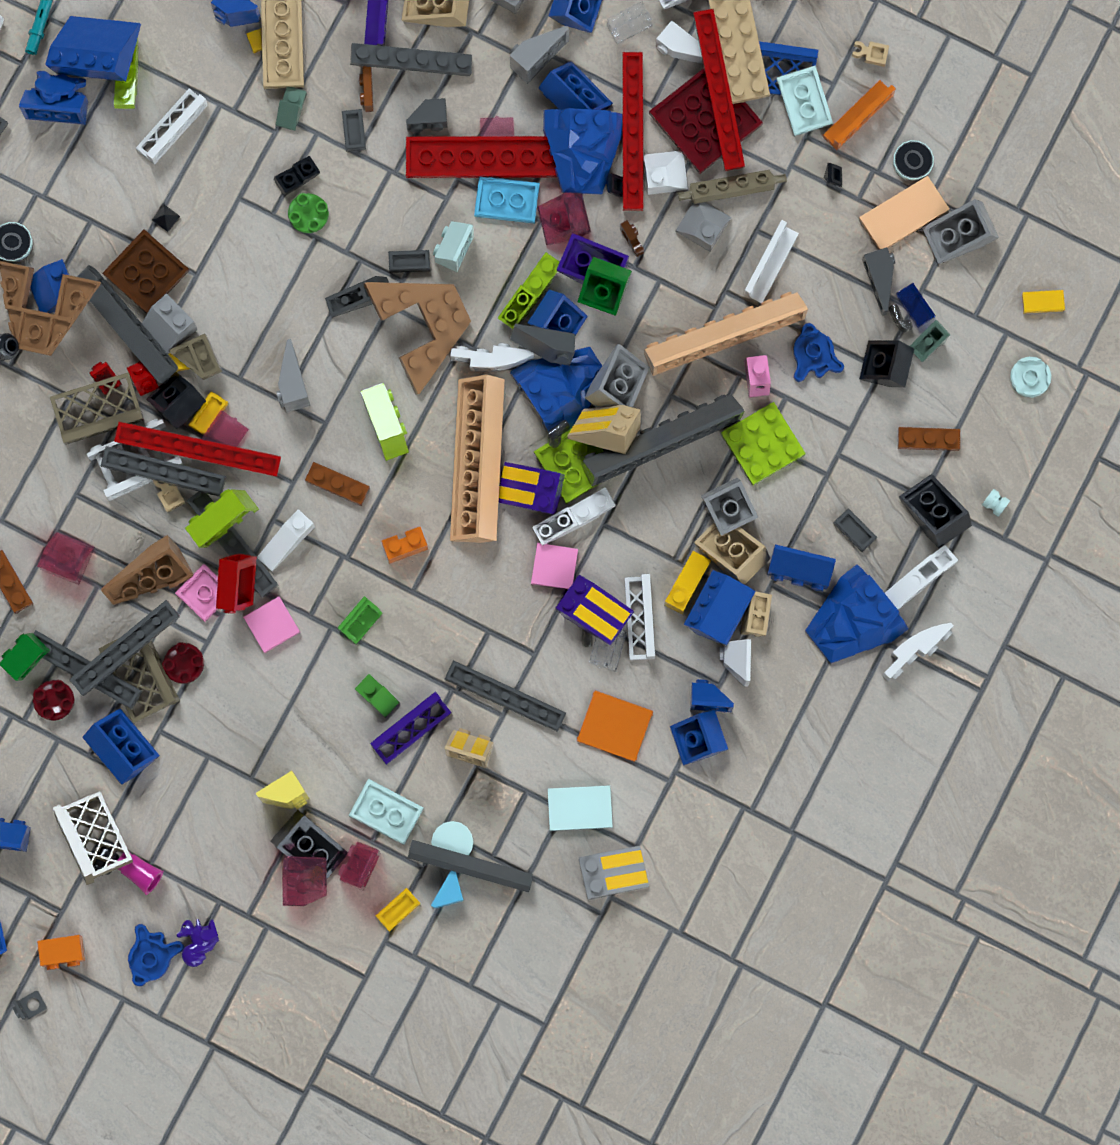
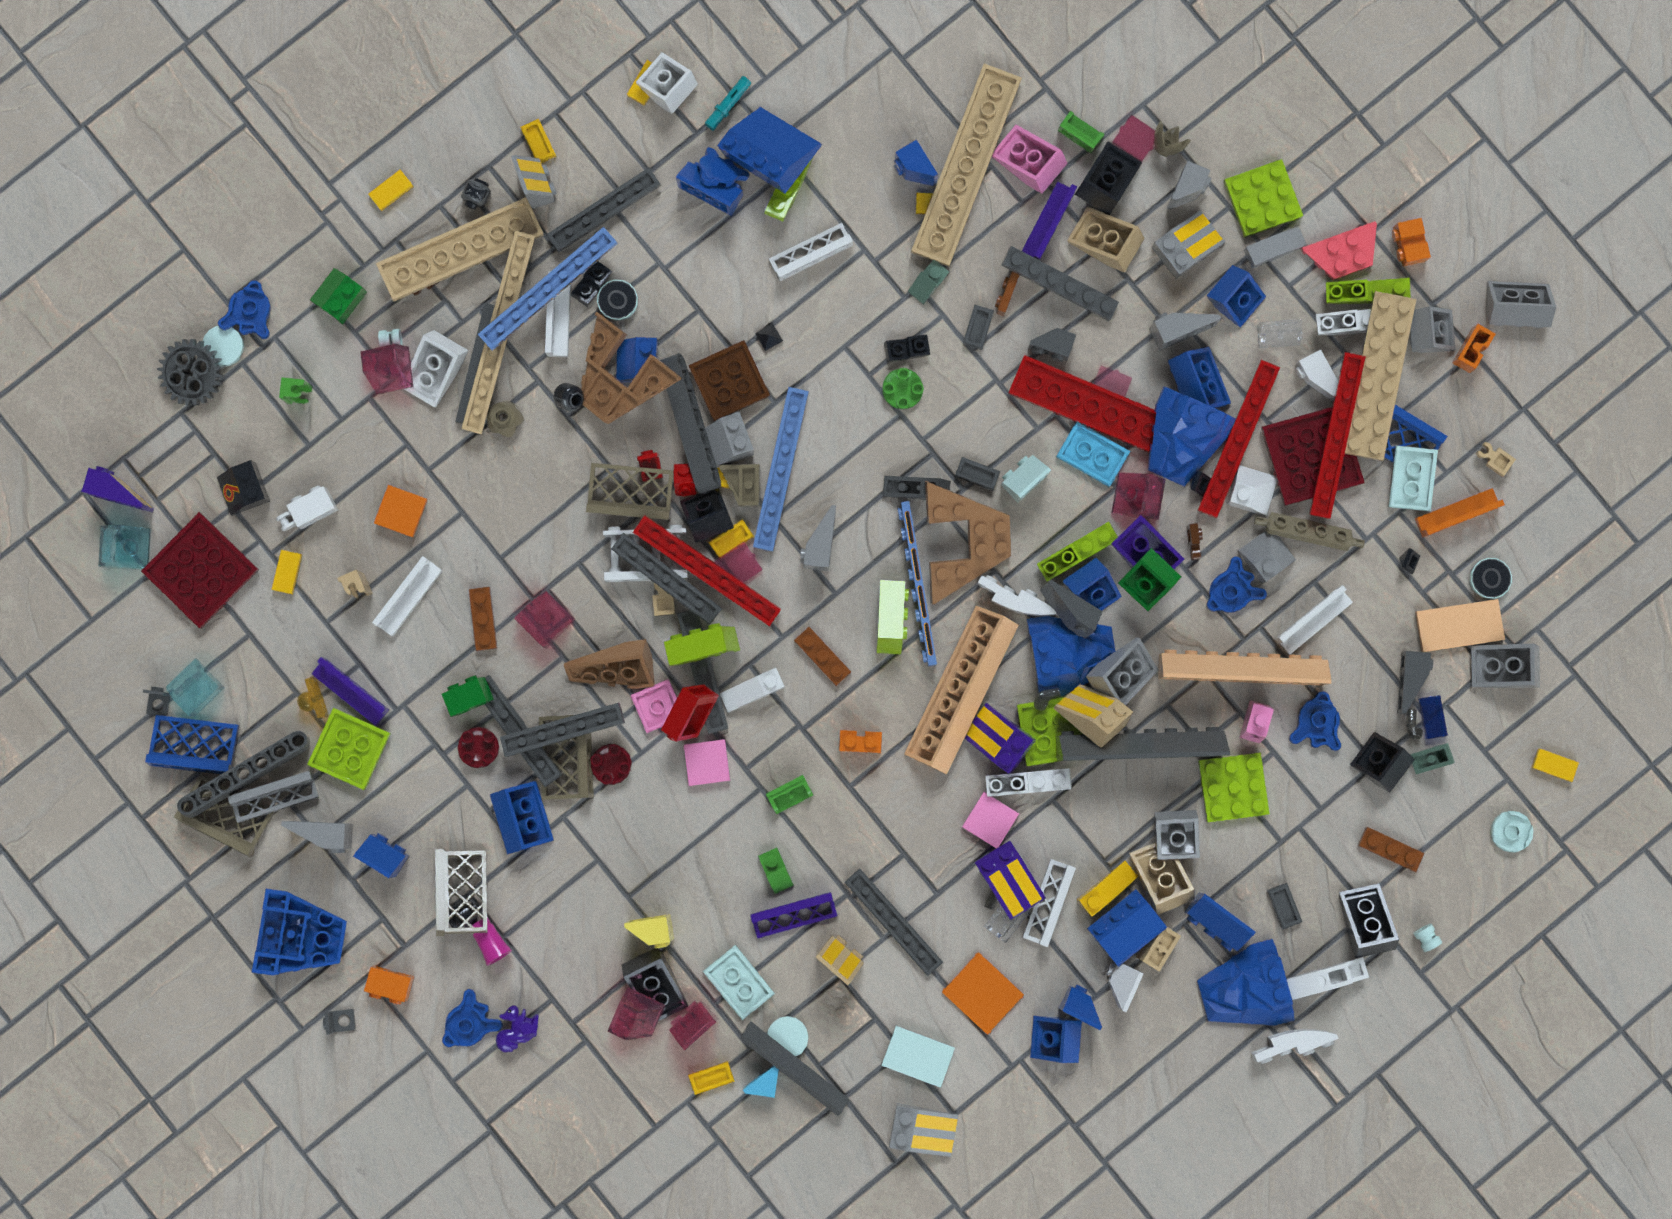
camera: 25 degrees right, 5 degrees up
none -> medium blue plate [753,387,809,552]
none -> medium blue plate [897,501,937,667]
none -> blue tile [1206,556,1267,613]

